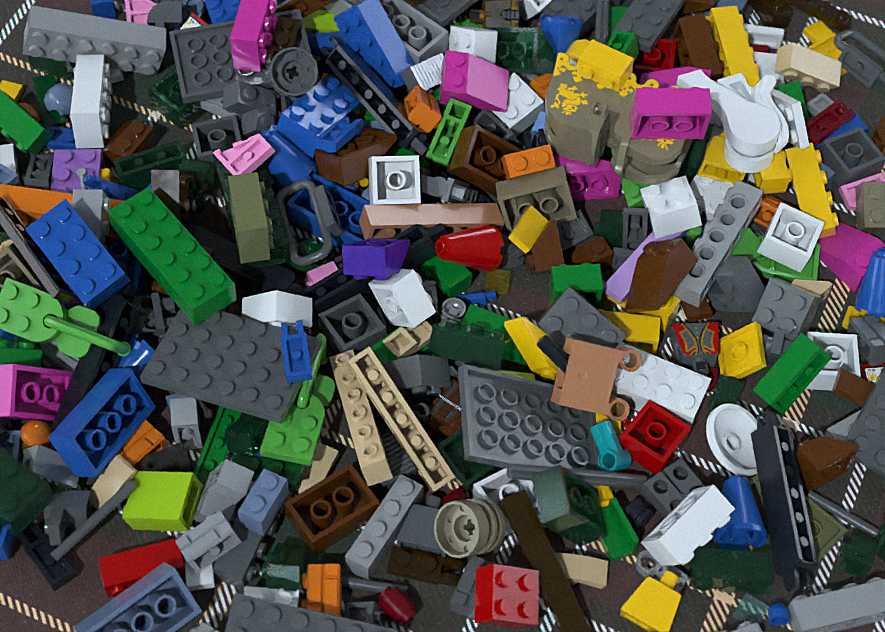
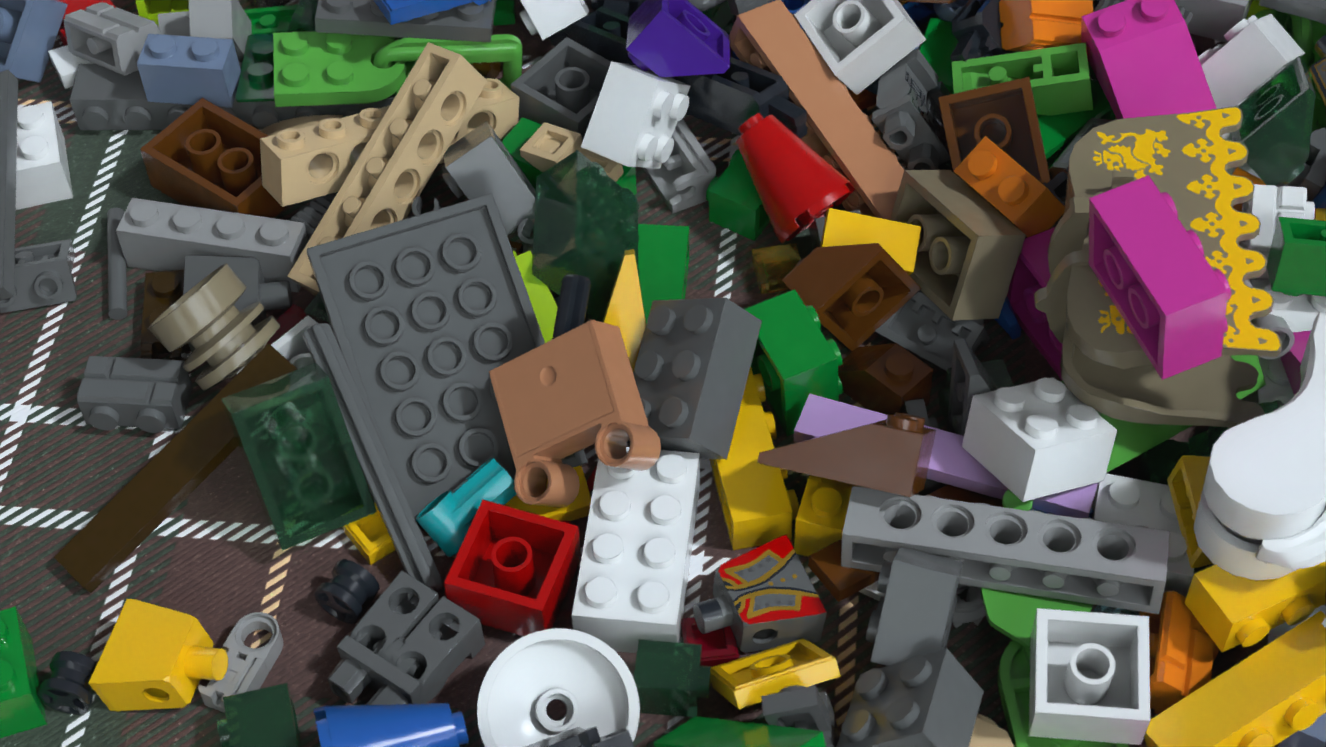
camera: 75 degrees right, 5 degrees down
clear green brick [262,543,307,592] -> none
orange brick [301,564,342,617] -> none
dark red brick [378,586,418,627] -> none
light grey wheel [441,298,466,331] -> none
blue bar [457,290,496,305] -> none
red brick [474,564,539,629] -> none
tan slope [555,553,608,589] -> none
yellow brick [577,39,634,92] -> none
green panel [588,497,639,563] -> none
white brick [641,485,735,566] -> none

